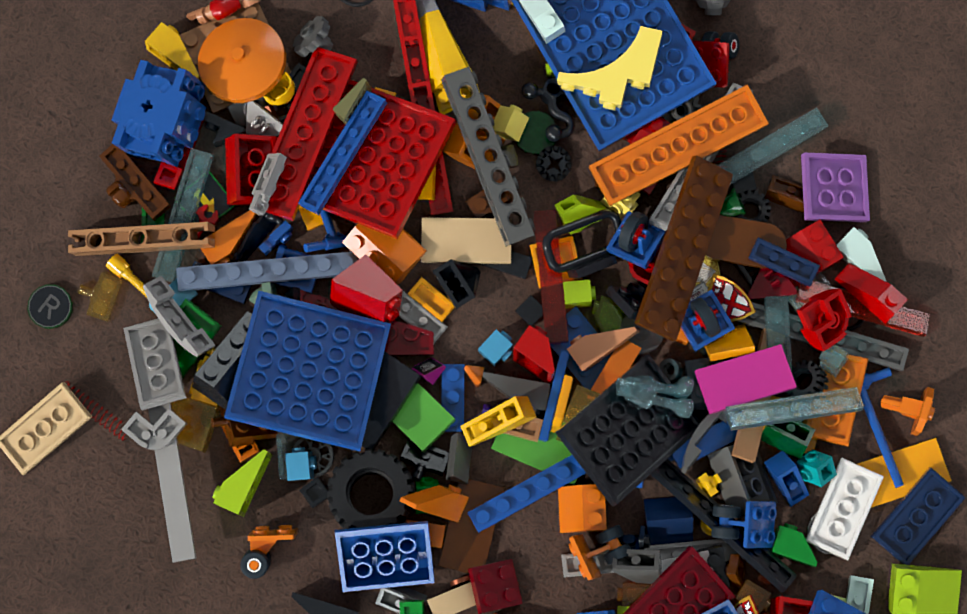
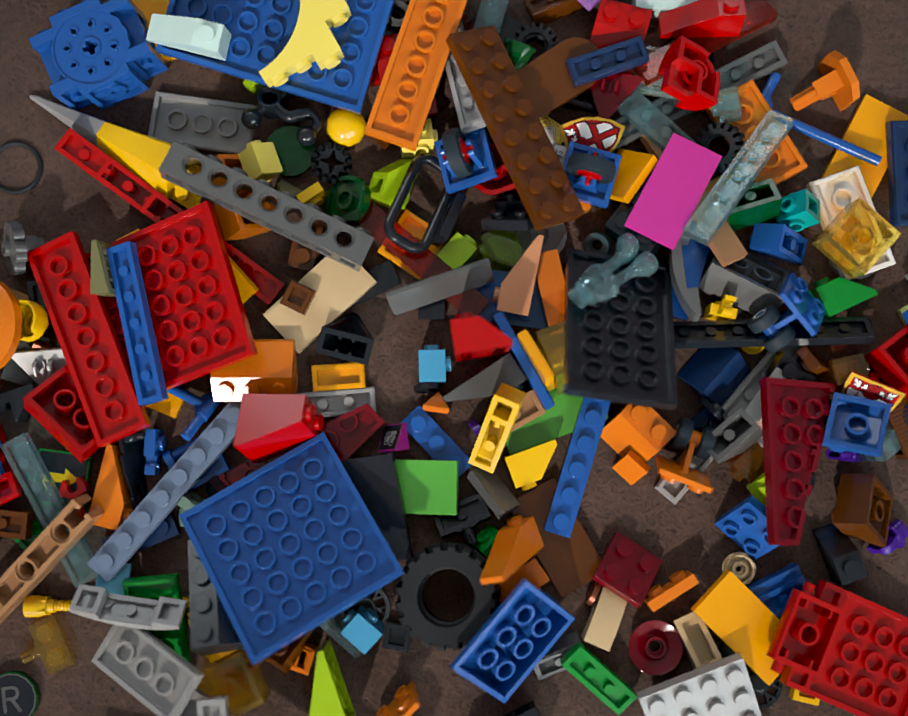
camera: 40 degrees left, 5 degrees up
light grey hinge [249,153,287,215] -> none
none -> light grey tile [148,91,257,154]
none -> reddish brown tile [280,280,317,315]
none -> yellow plate [296,182,327,206]
none -> dark green tile [325,174,371,226]
none -> yellow hair [327,108,366,147]
none -> dark grey slope [385,258,494,315]
none -> black piece [414,382,440,394]
none -> yellow slope [504,439,557,491]
none -> orange tile [612,449,651,486]
none -> clear yellow brick [812,198,901,279]

